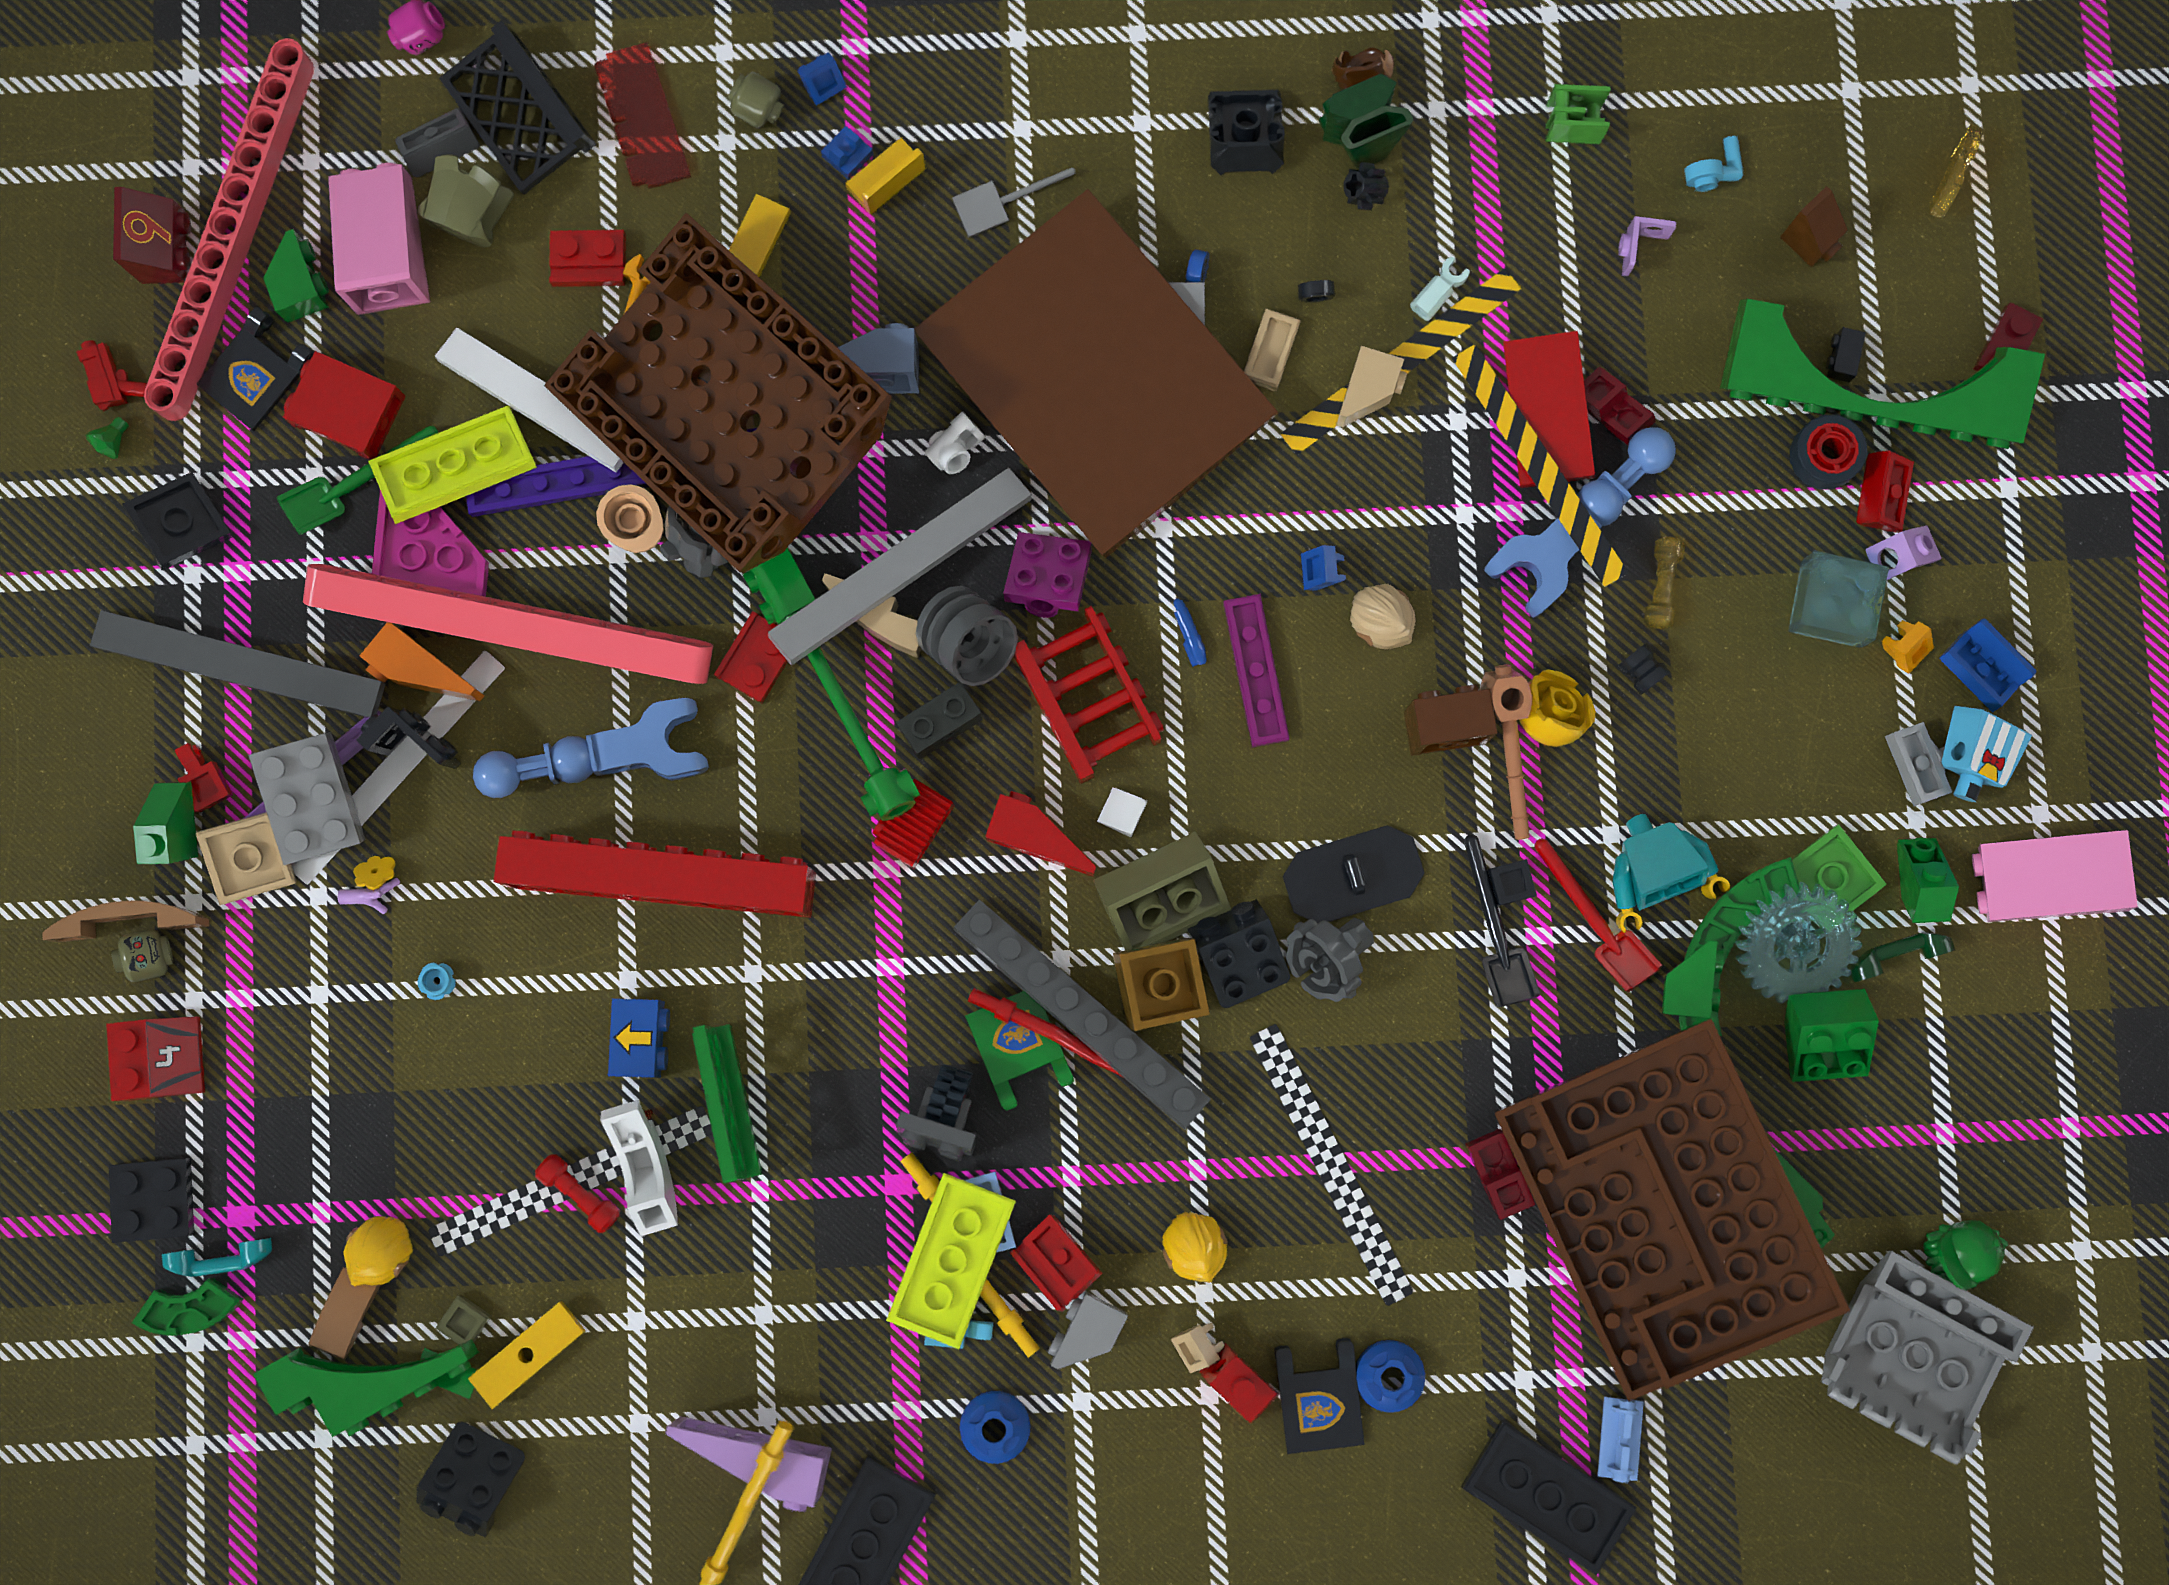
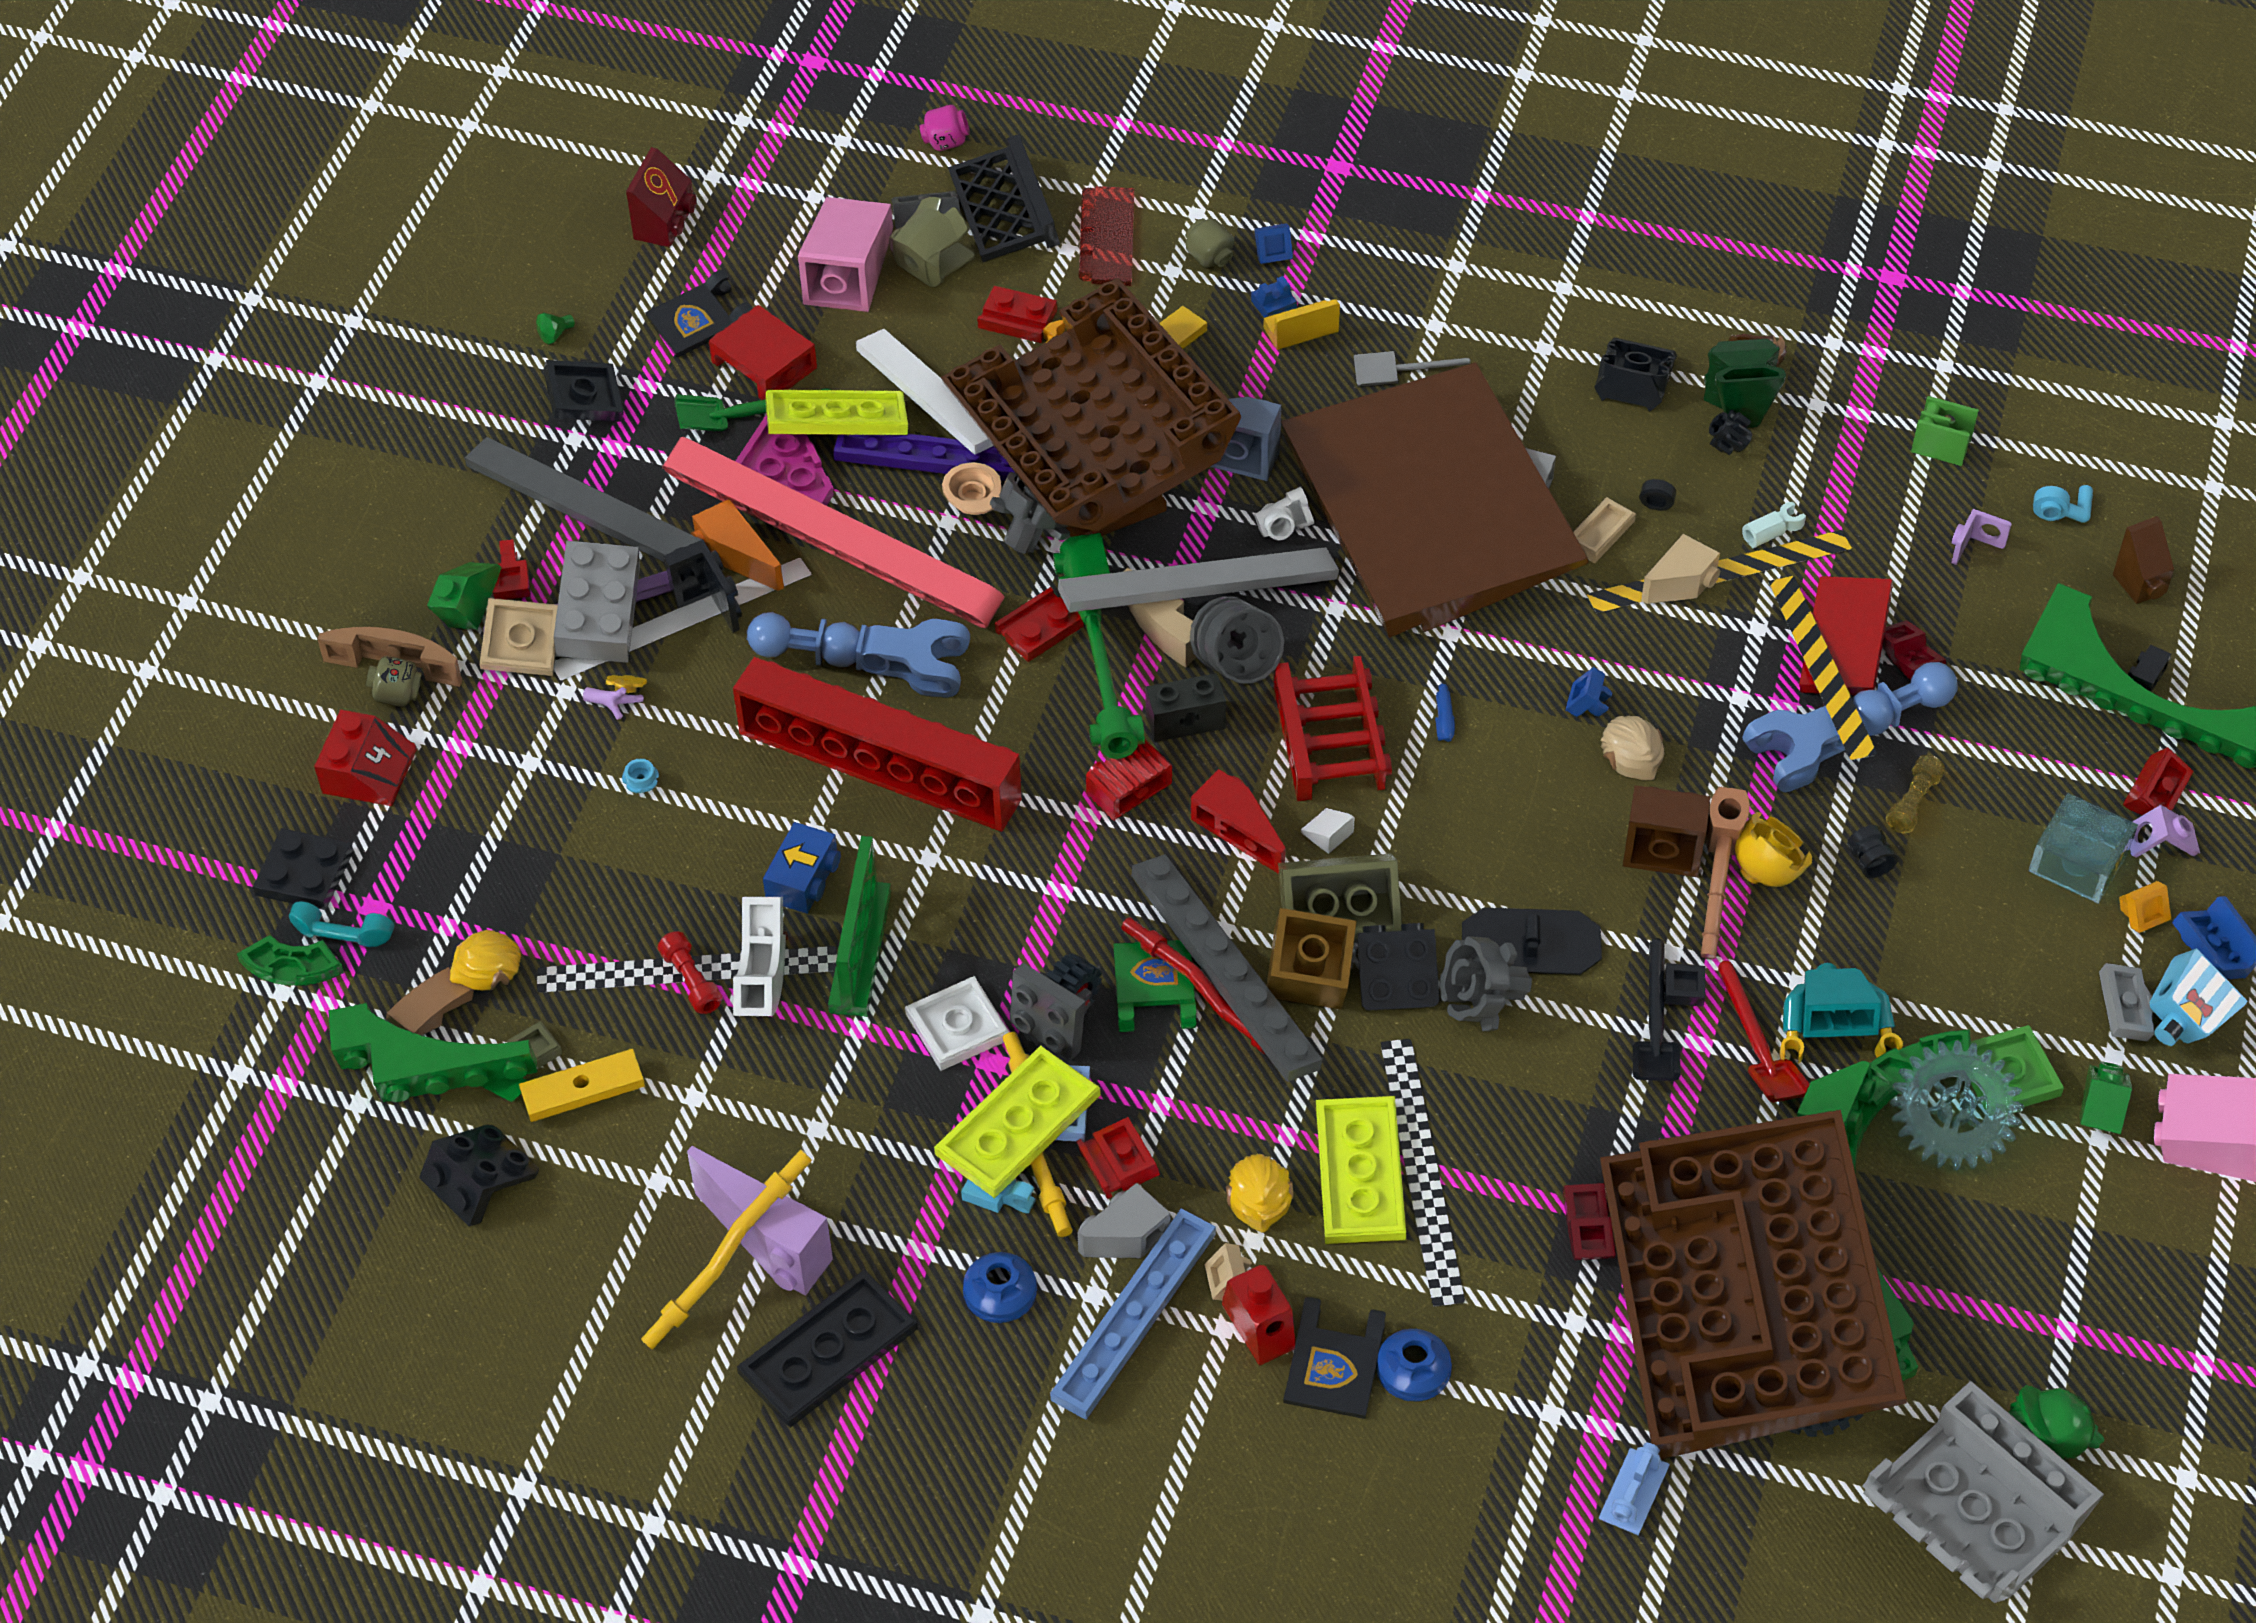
camera: 20 degrees right, 30 degrees down
red piece [76,340,147,411] -> none
coral beam [144,38,314,421] -> none
green slope [263,229,329,323] -> none
magenta plate [1003,532,1092,618] -> none
blue tile [1186,249,1209,282] -> none
magenta tile [1223,594,1290,748] -> none
black tile [1461,1420,1637,1575] -> none
green slope [1784,989,1879,1082] -> none
wheel [1790,415,1867,490] -> none
dark green bar [1850,933,1956,982] -> none
none -> white tile [905,976,1009,1071]
none -> medium blue plate [1050,1208,1216,1420]
none -> neon yellow tile [1316,1096,1406,1244]

